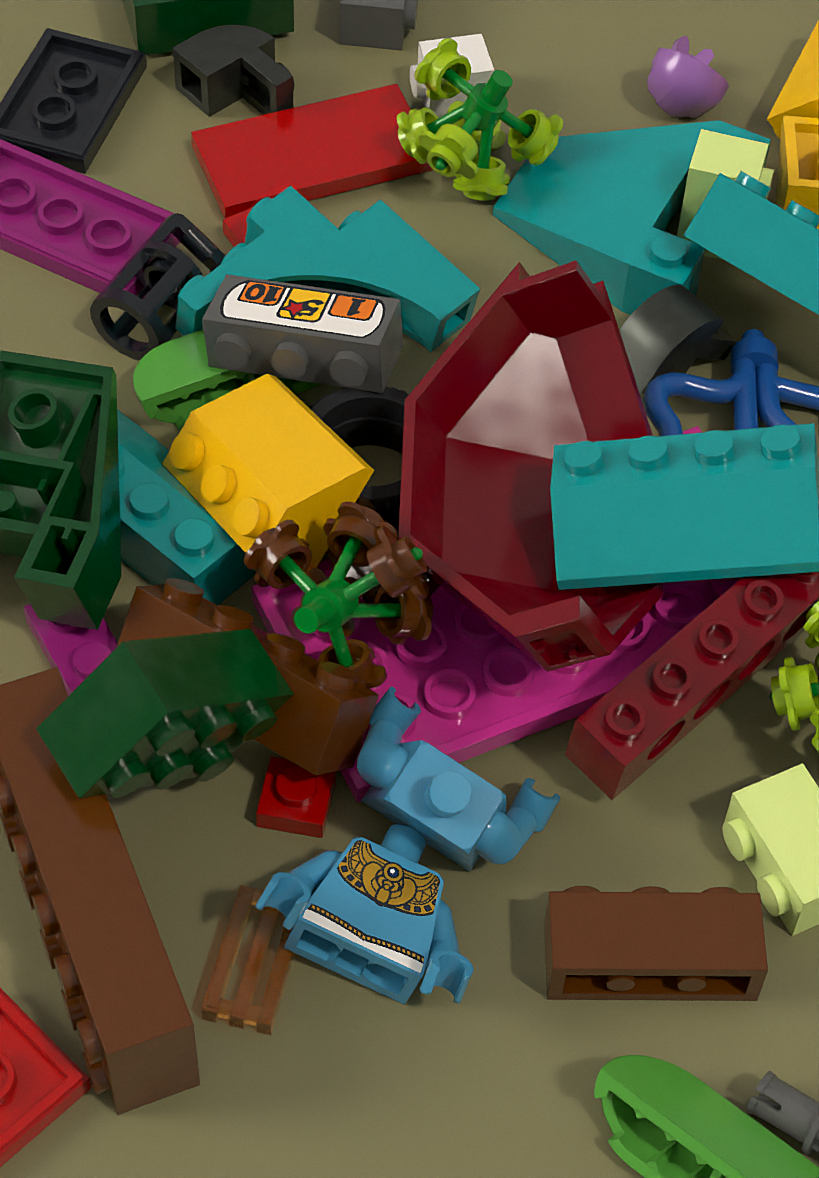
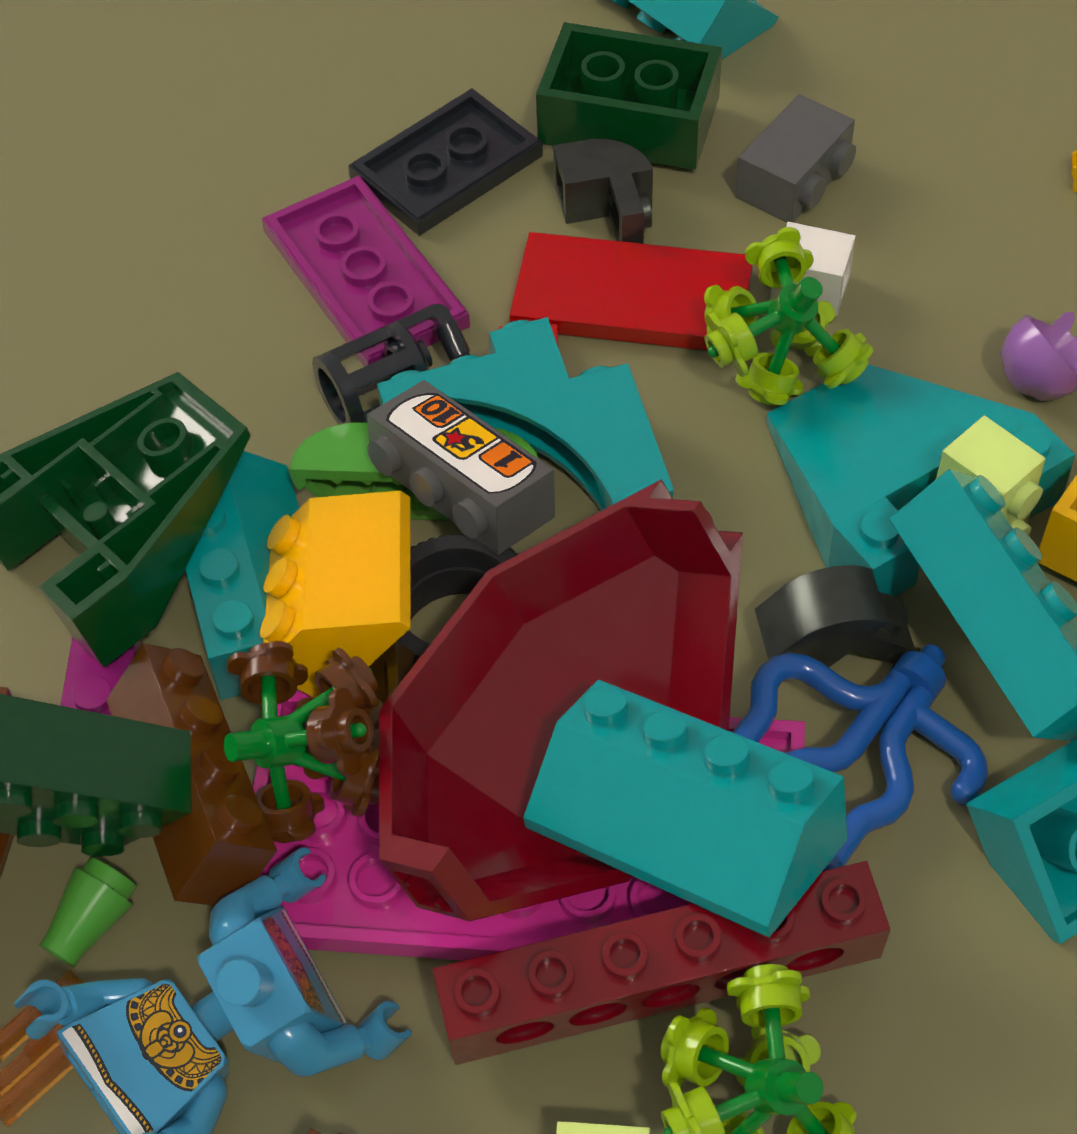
camera: 35 degrees right, 0 degrees up
red plate [256,756,336,838] -> none
none -> bright green cone [39,857,137,968]

